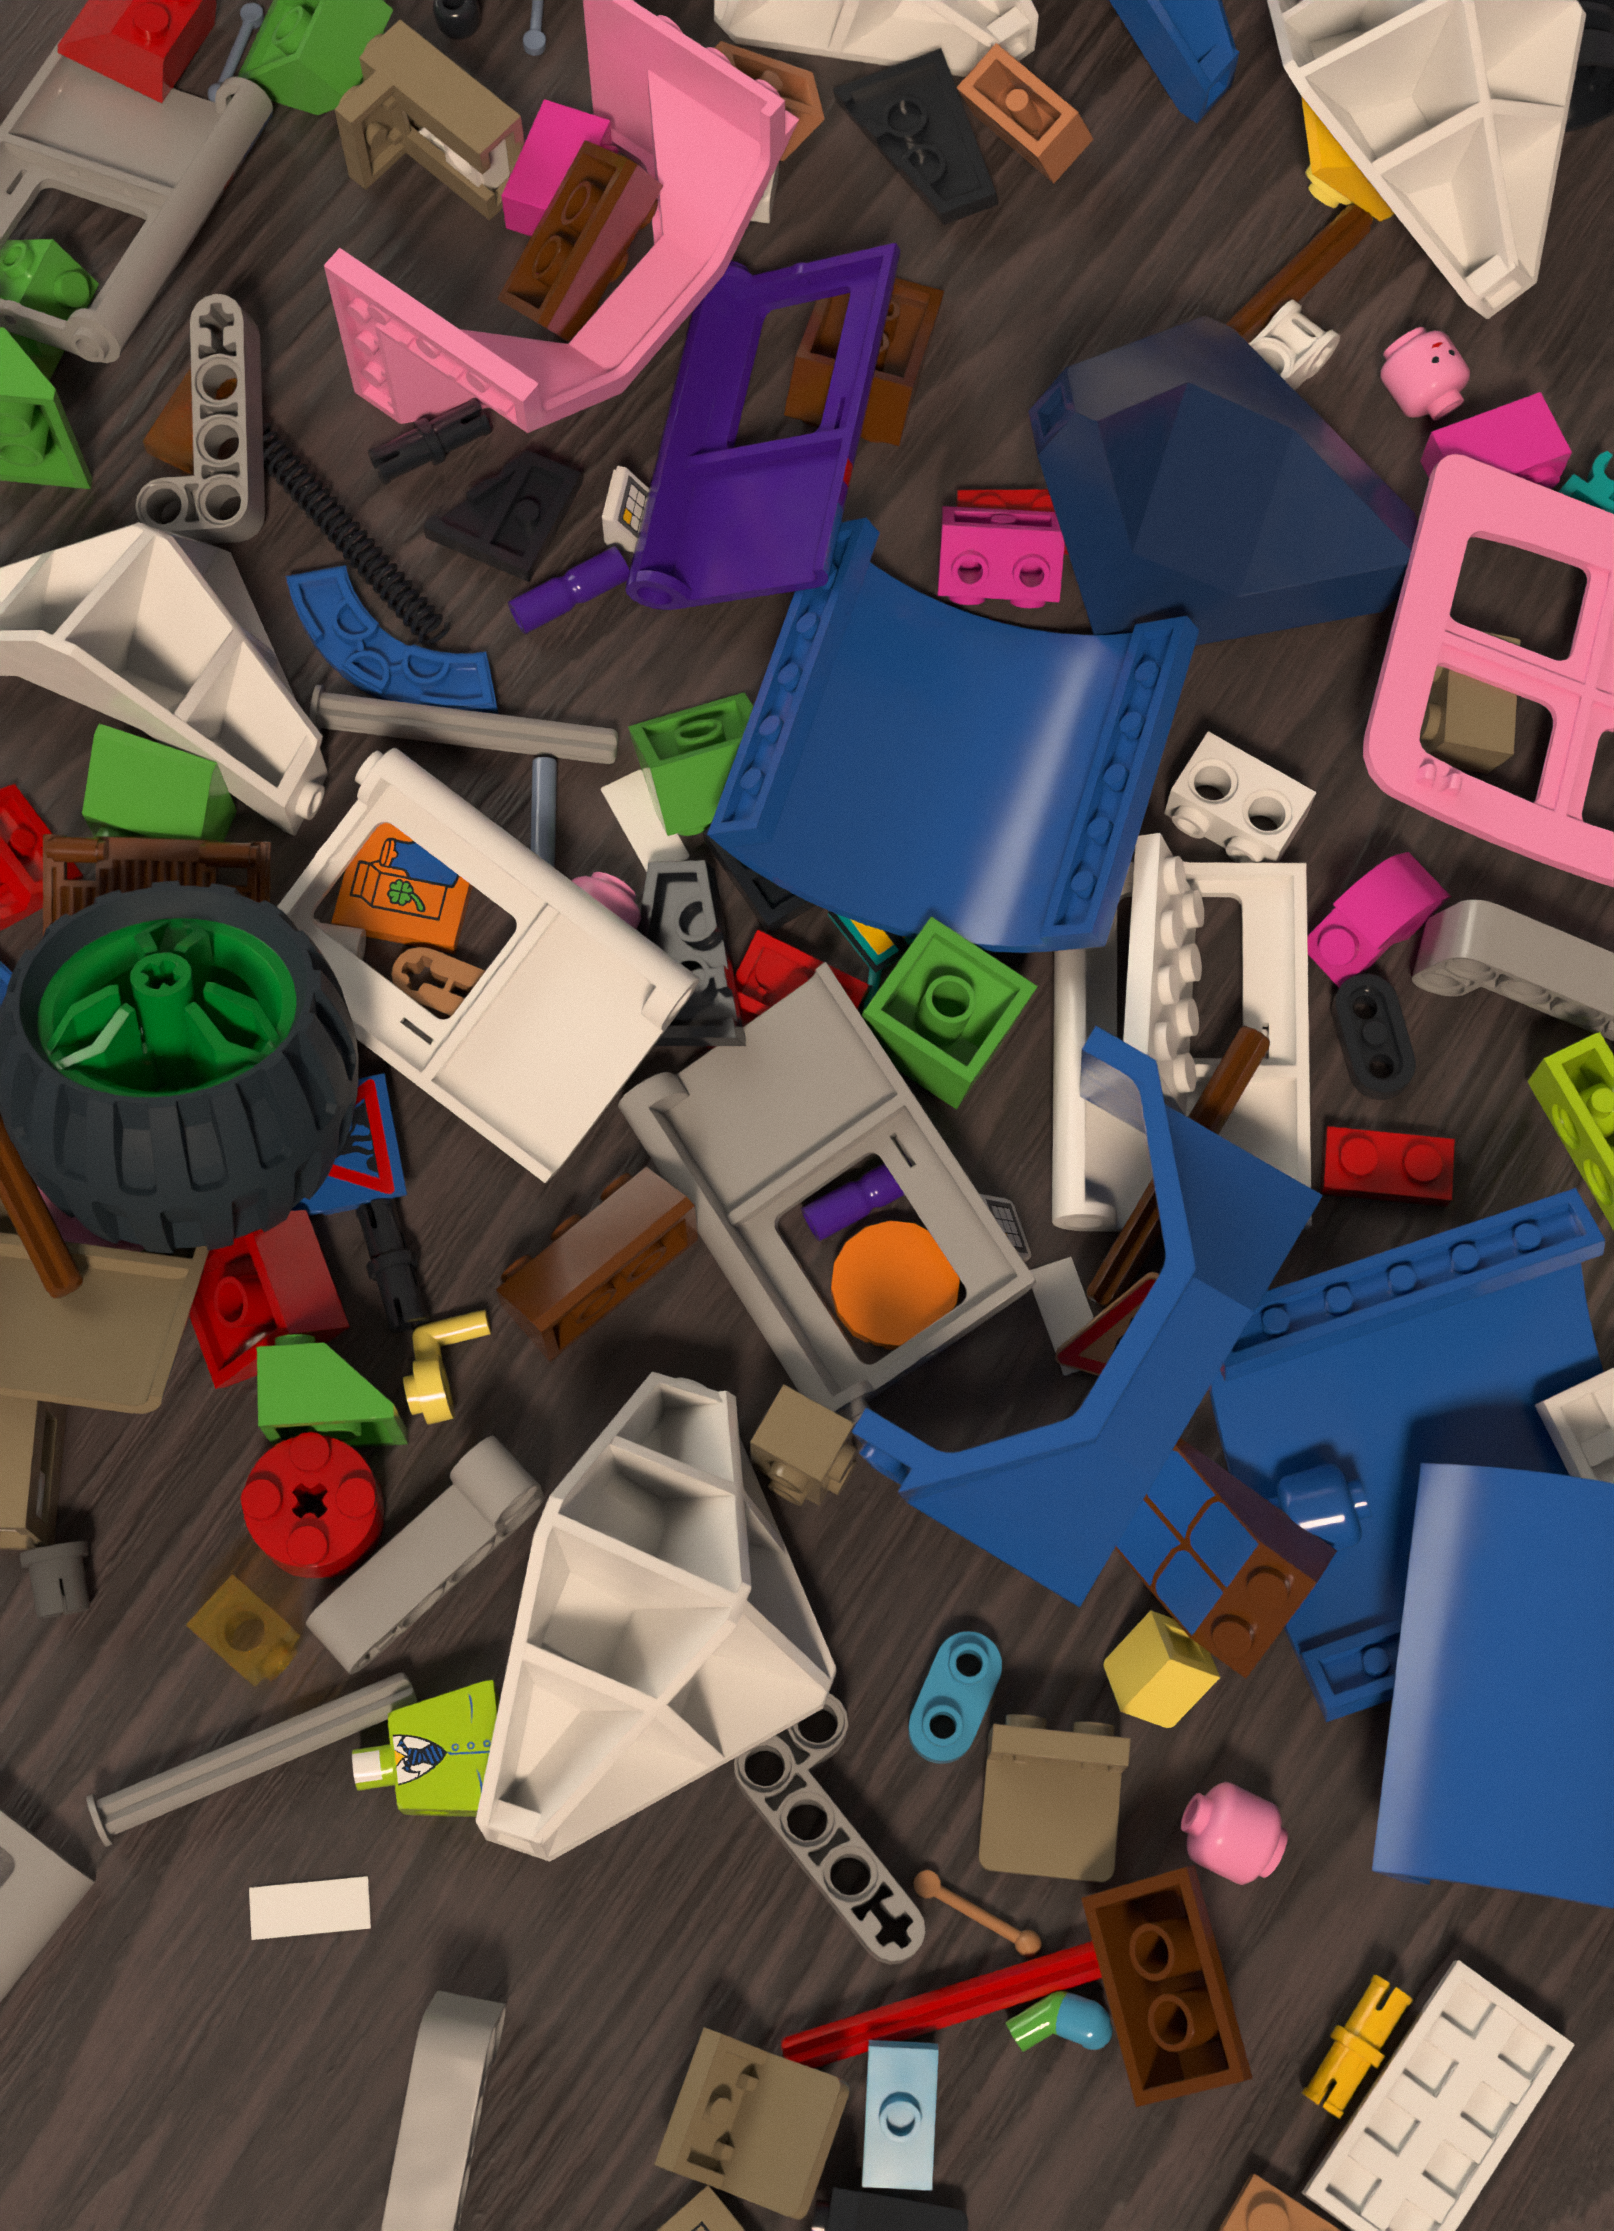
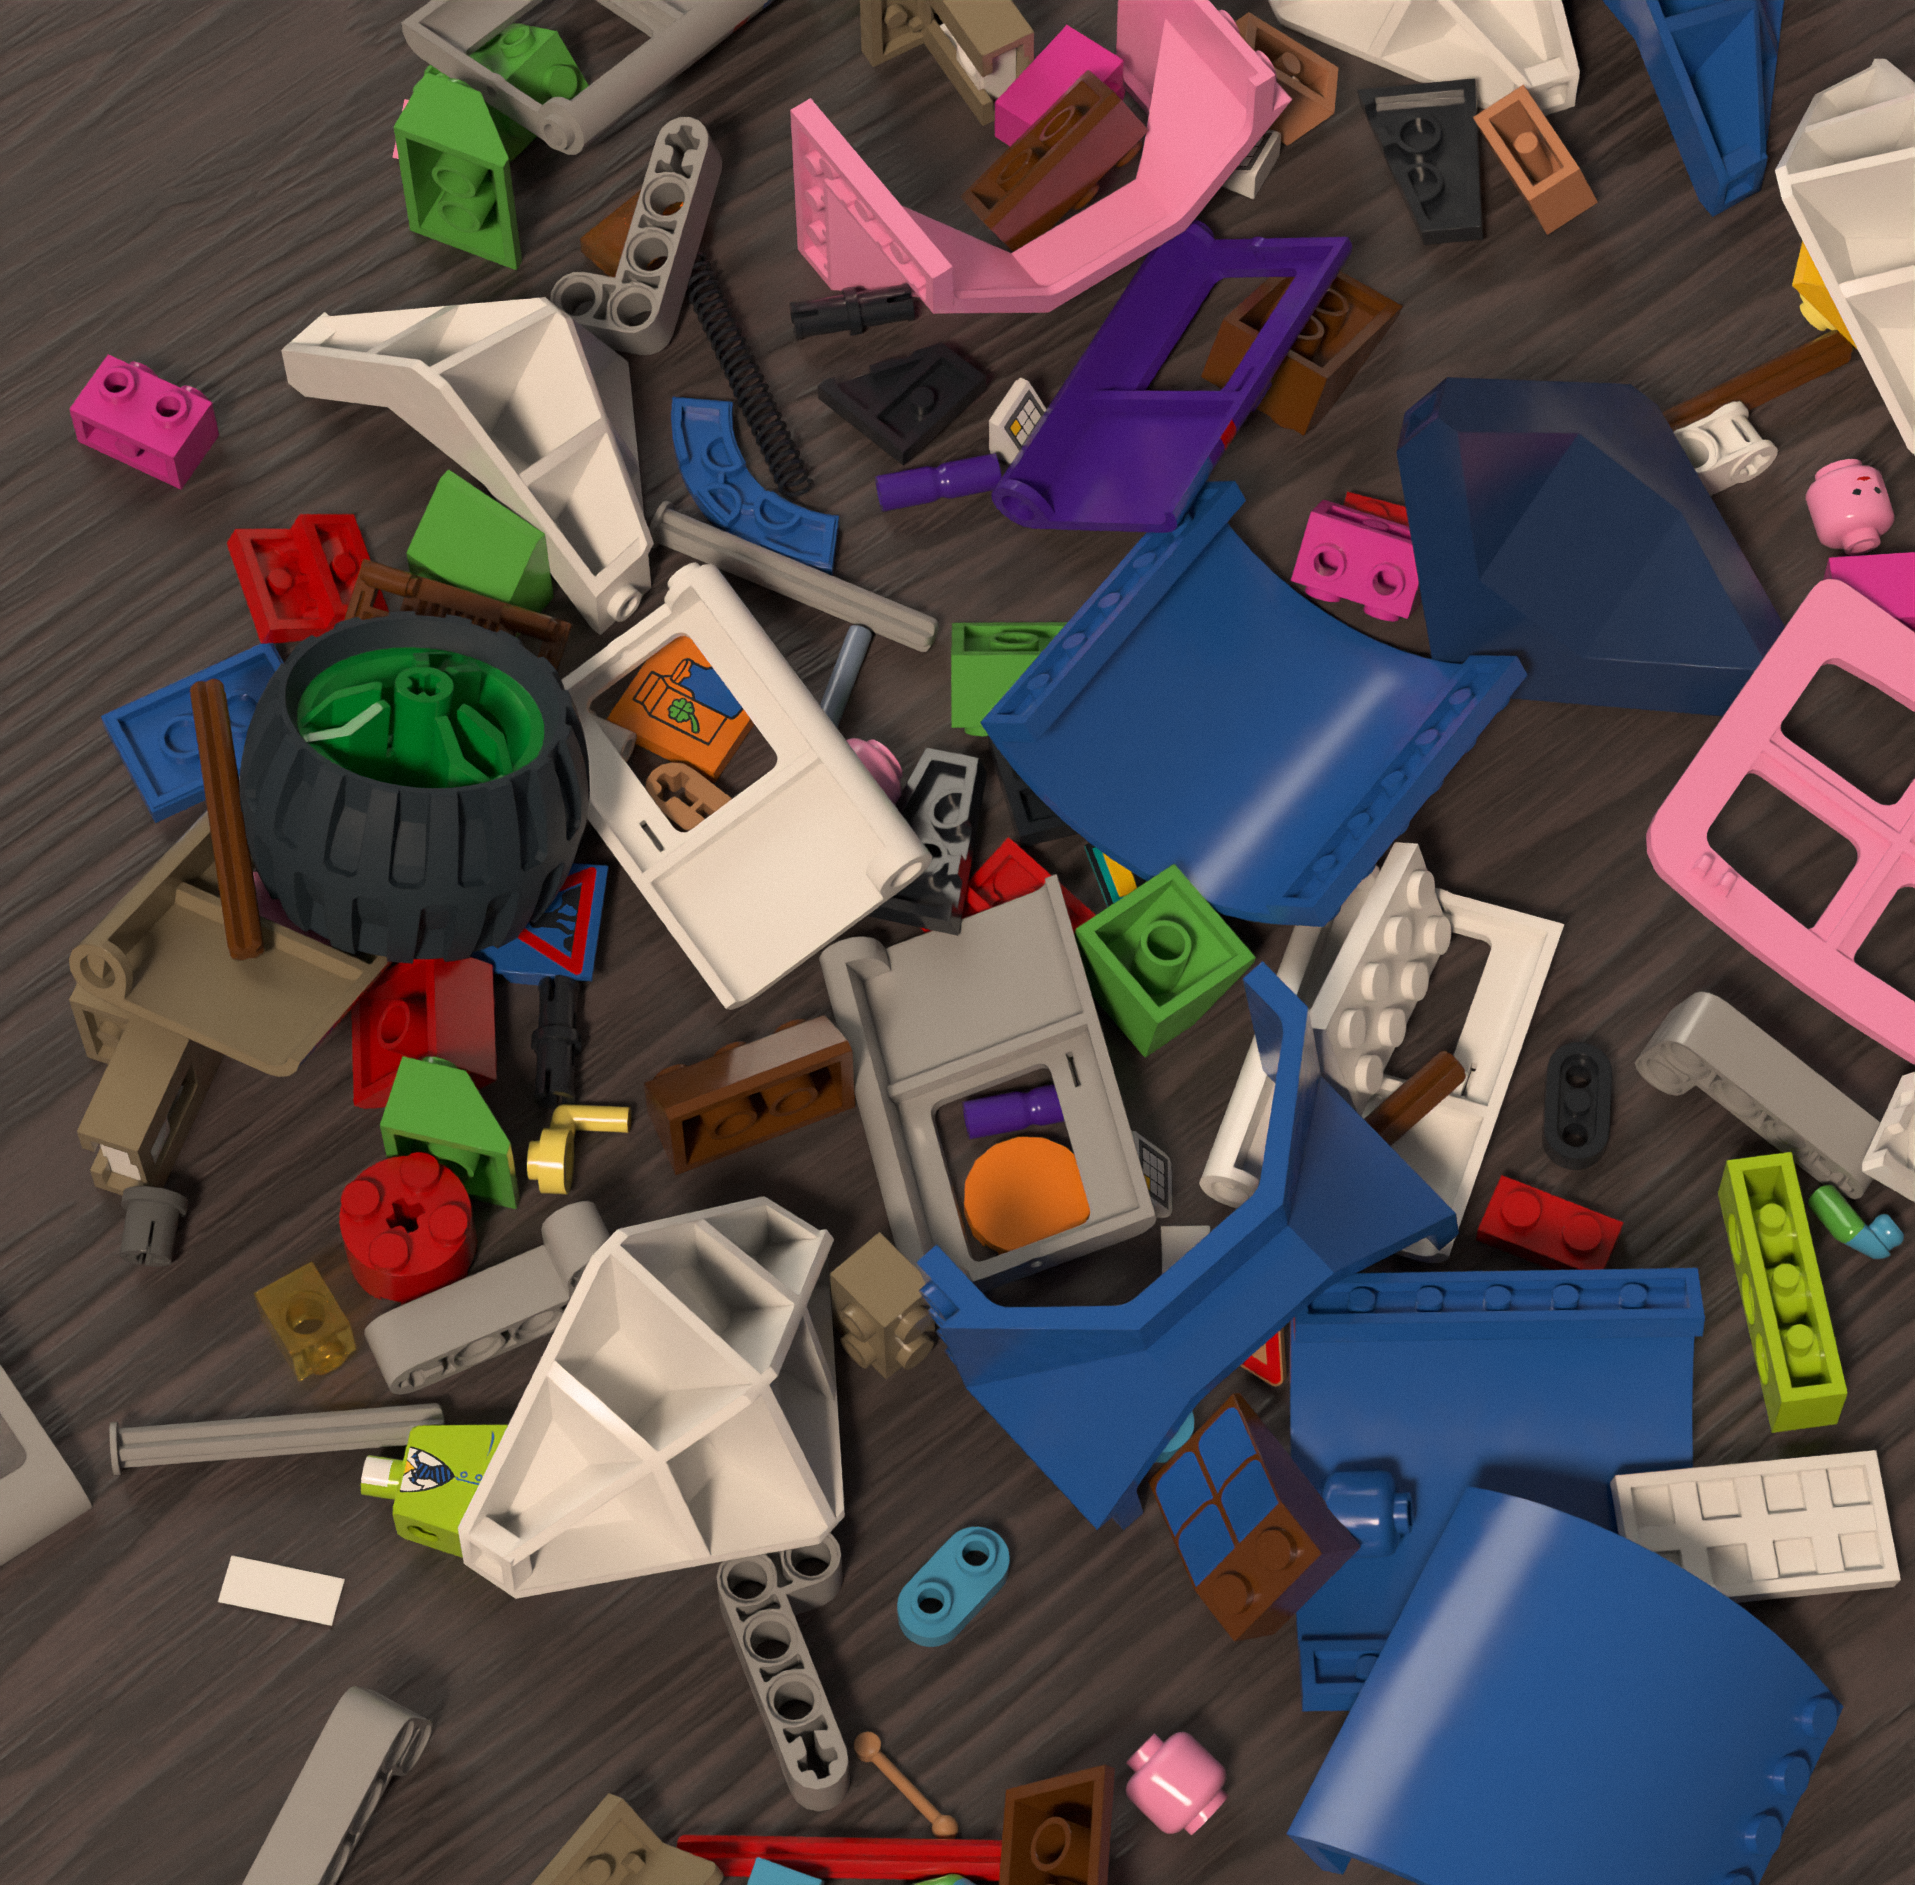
camera: 20 degrees right, 10 degrees down
white sticker [601,770,689,872] -> none
dark tan bracket [978,1715,1130,1883] -> none
light yellow panel [1104,1610,1220,1728] -> none
white brick [1164,731,1316,863] -> none
dark pink brick [1307,852,1451,988] -> none
dark tan brick [1420,631,1520,774] -> none

